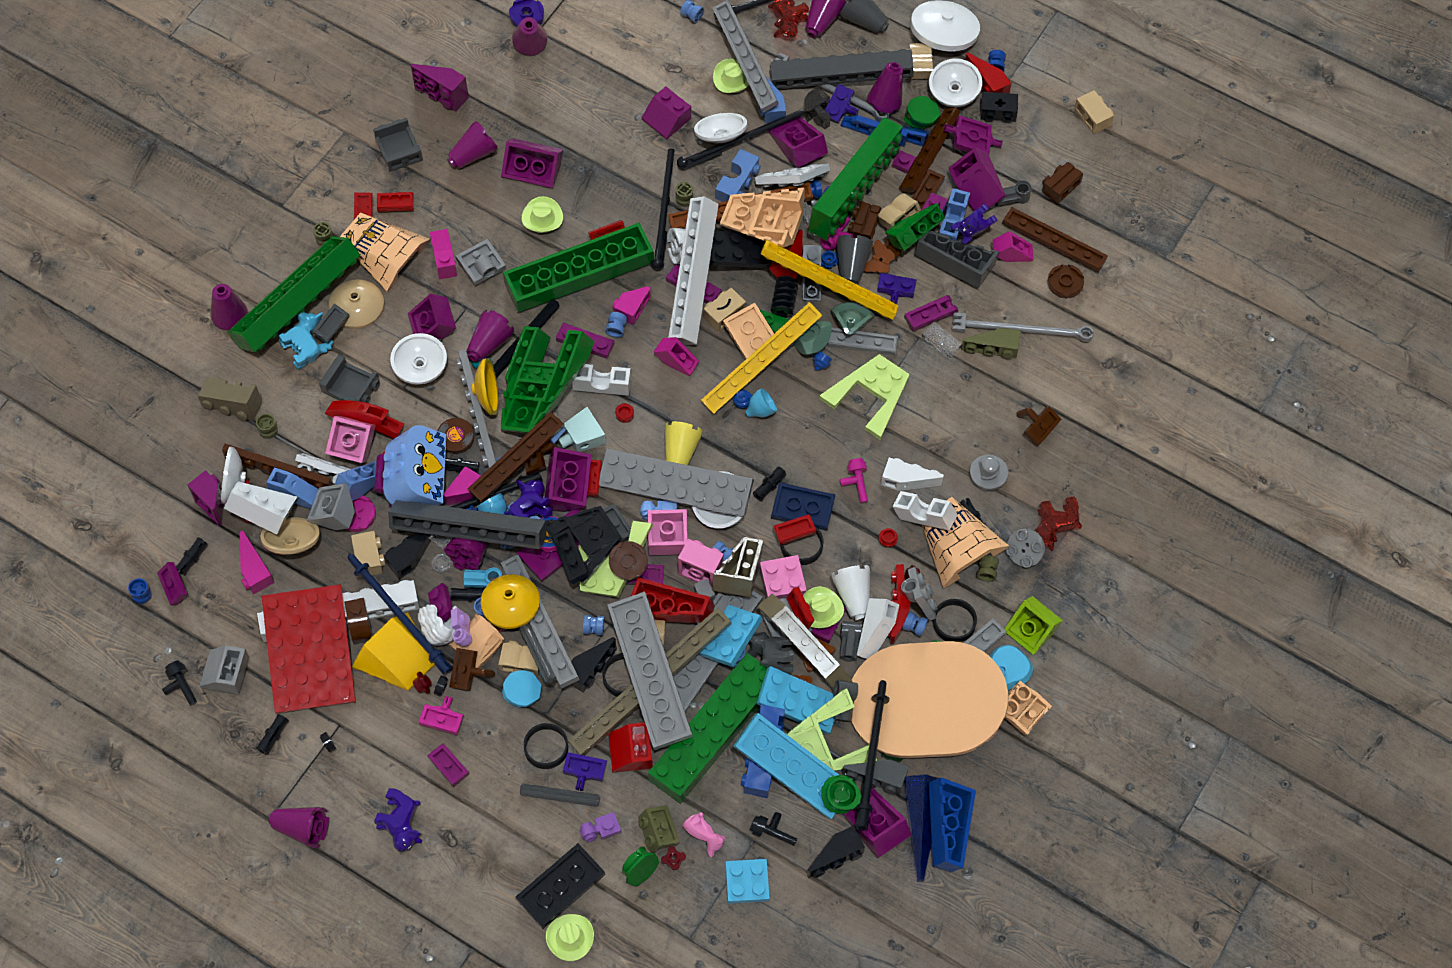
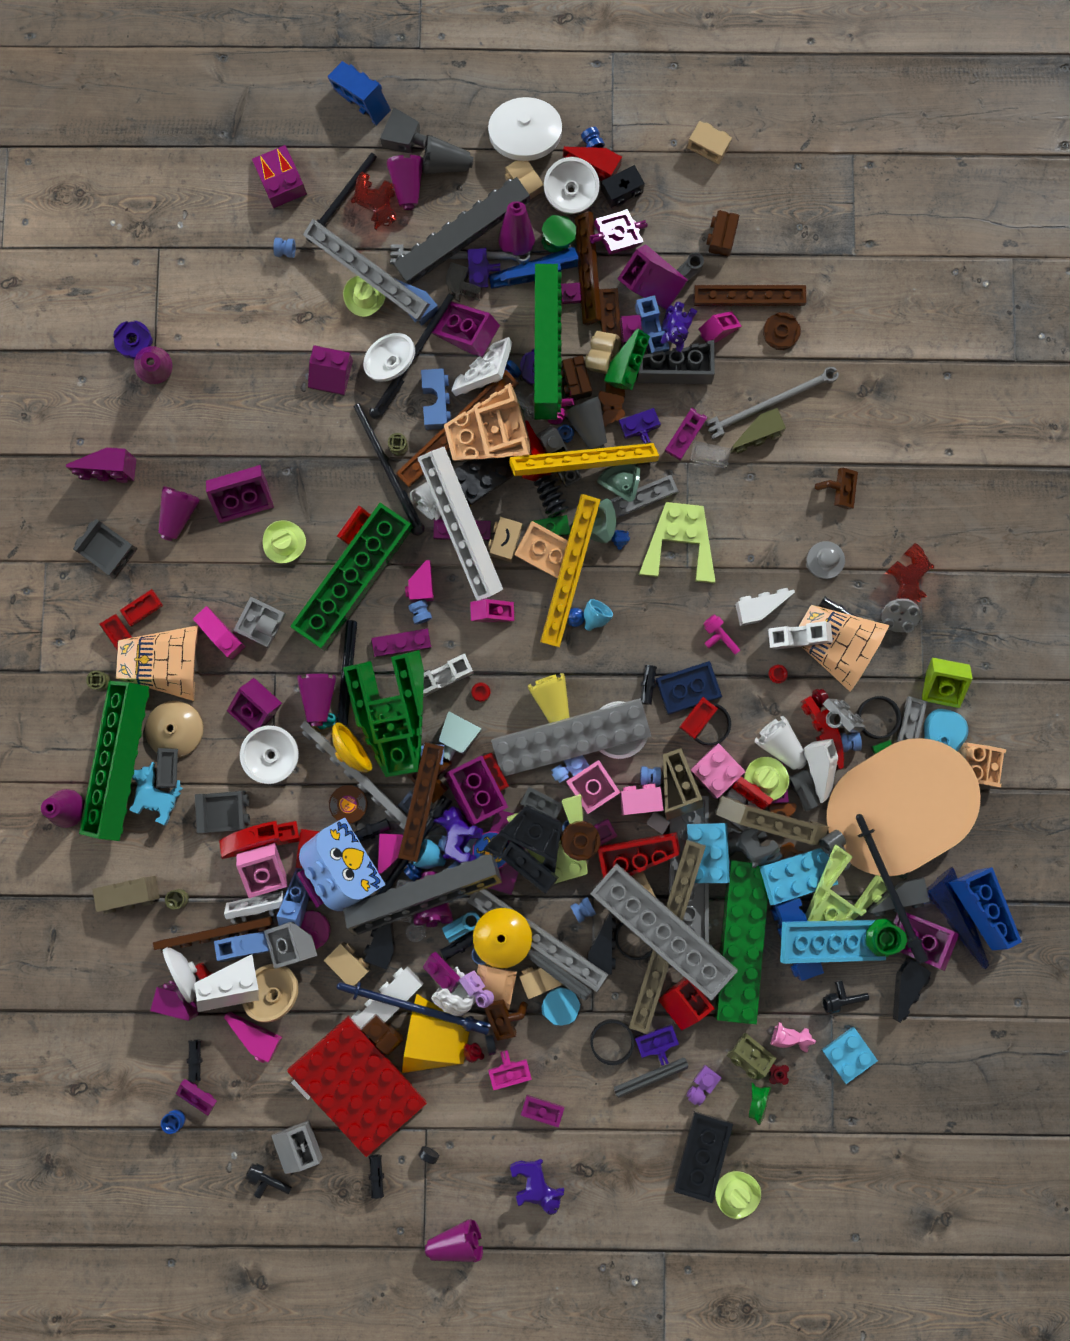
camera: 30 degrees left, 20 degrees up
olive wheel [977,556,999,582] -> none

